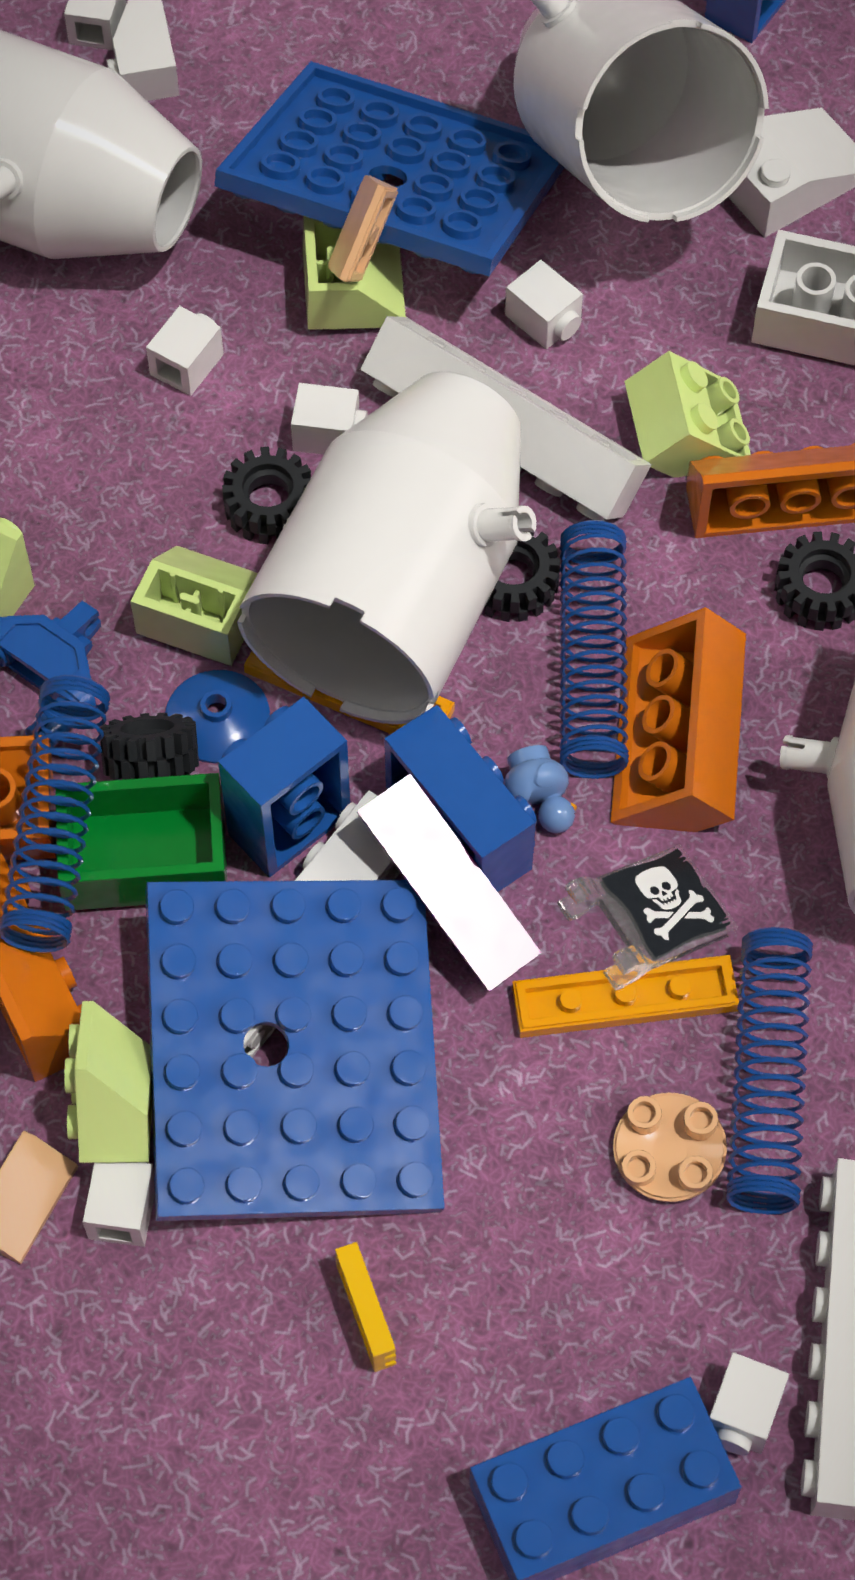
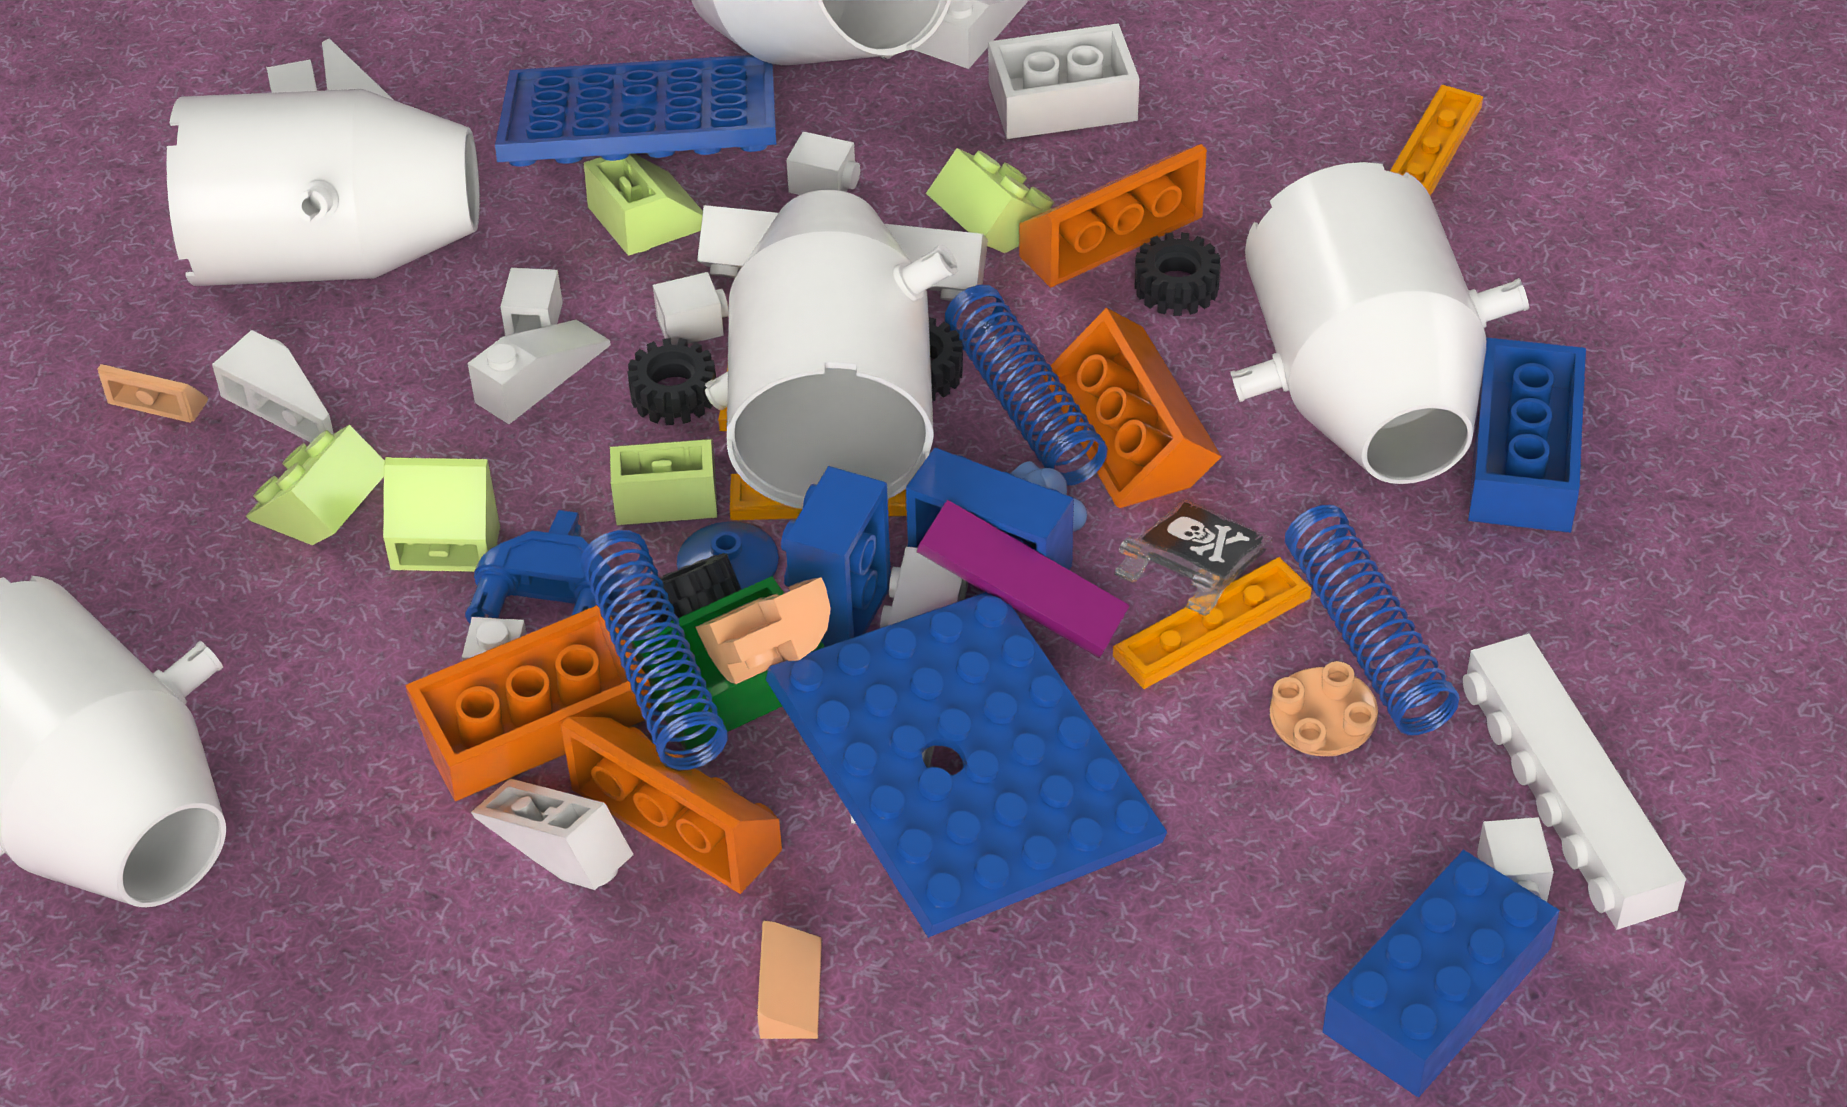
camera: 25 degrees left, 15 degrees down
yellowish green slope [64,1001,152,1163] -> none
white brick [83,1162,155,1247] -> none
light nougat slope [328,175,398,282] -> none
yellow tile [335,1242,396,1372] -> none
none -> white slope [468,320,611,424]
none -> light nougat brick [696,577,831,684]

